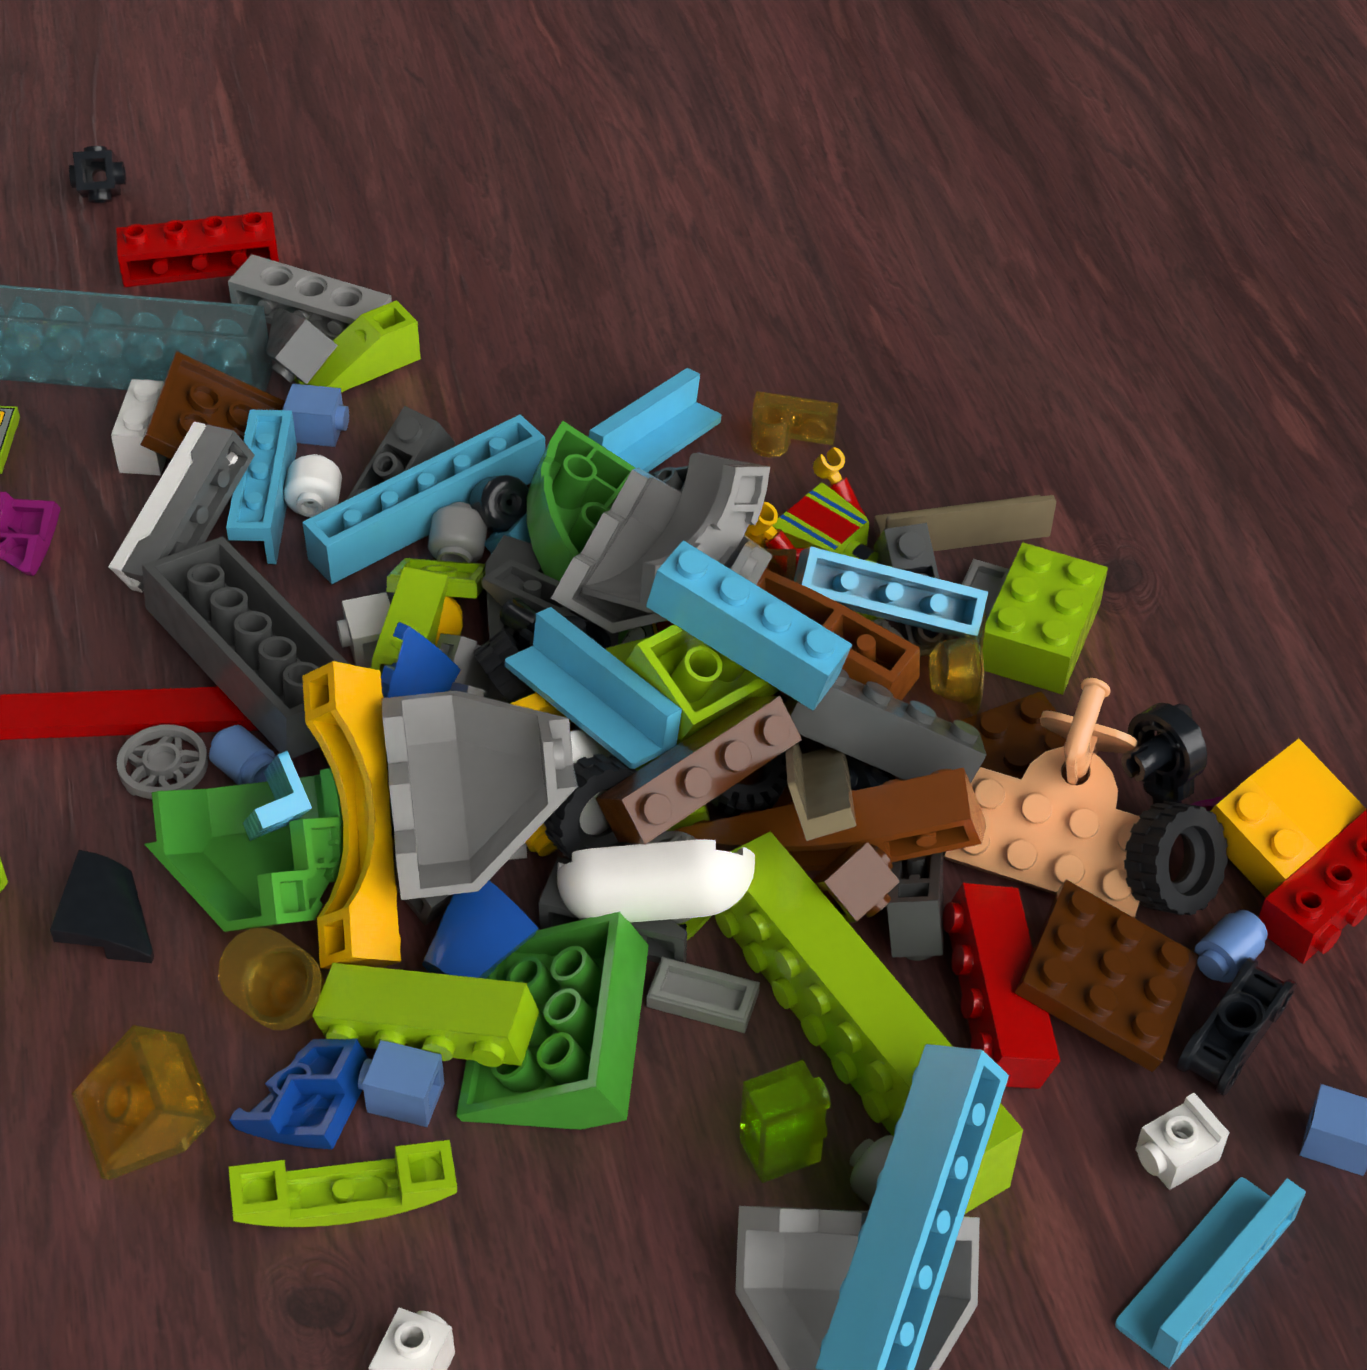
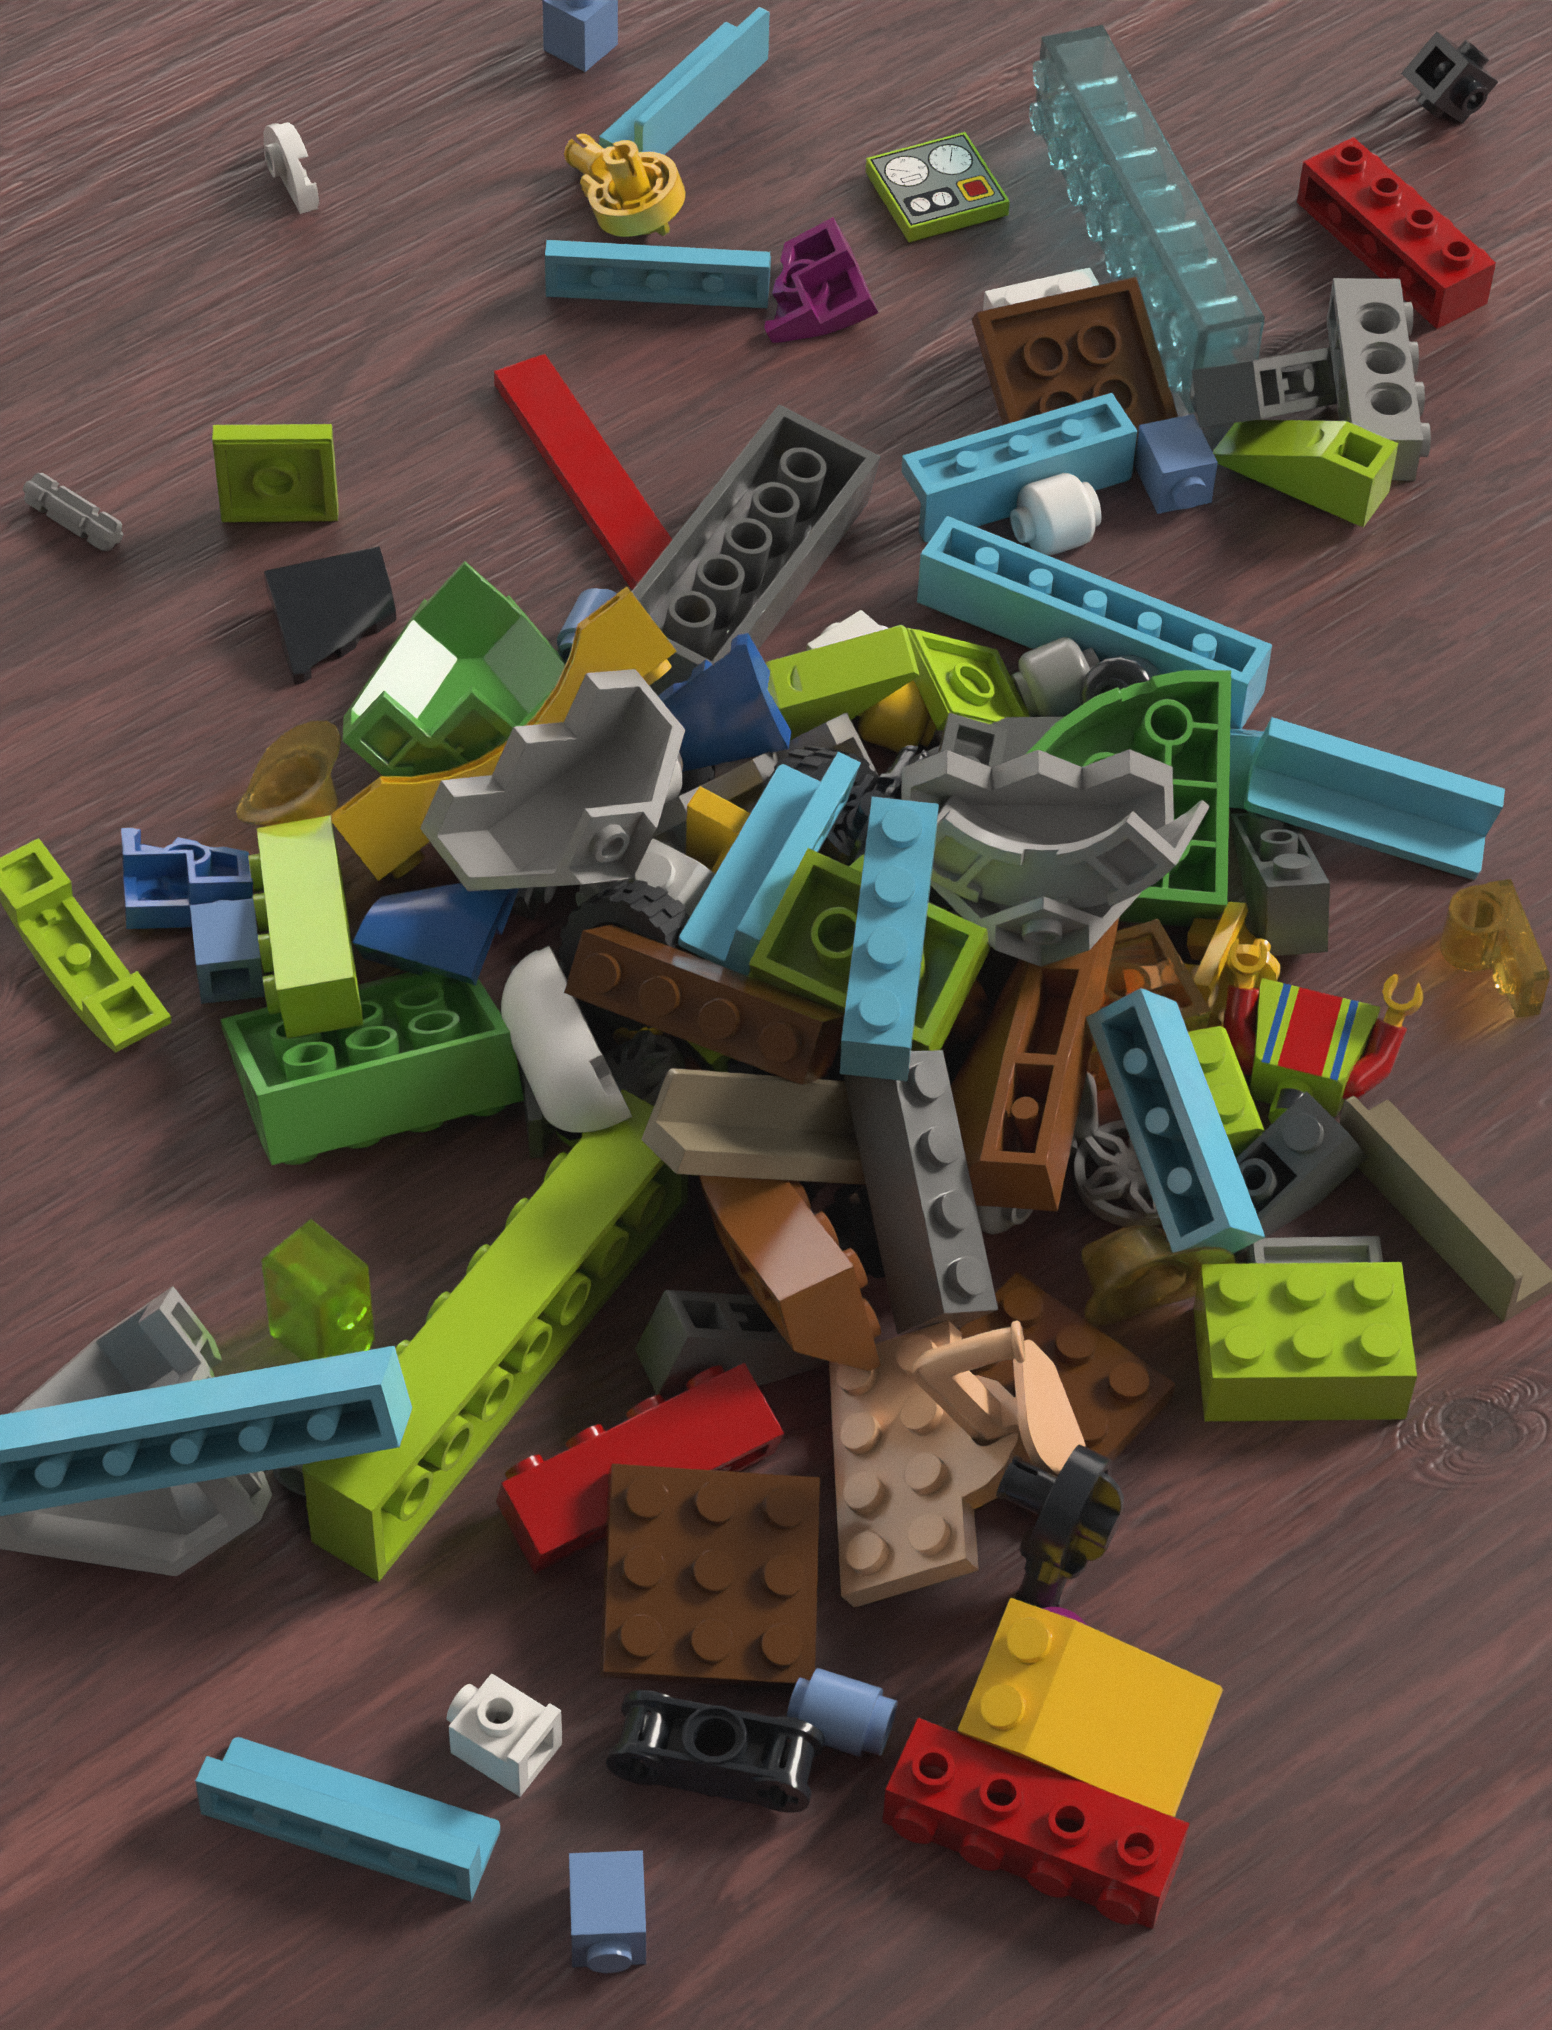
camera: 65 degrees right, 5 degrees up
clear yellow slope [72,1025,216,1180] -> none
dark grey piece [108,421,255,593] -> none
light grey wheel [117,725,208,799] -> none
medium azure panel [243,751,312,841] -> none
dark grey slope [346,406,455,500] -> none
light grey tile [646,957,760,1033] -> none
brick [812,842,900,923] -> none
black tyre [1124,801,1228,915] -> none

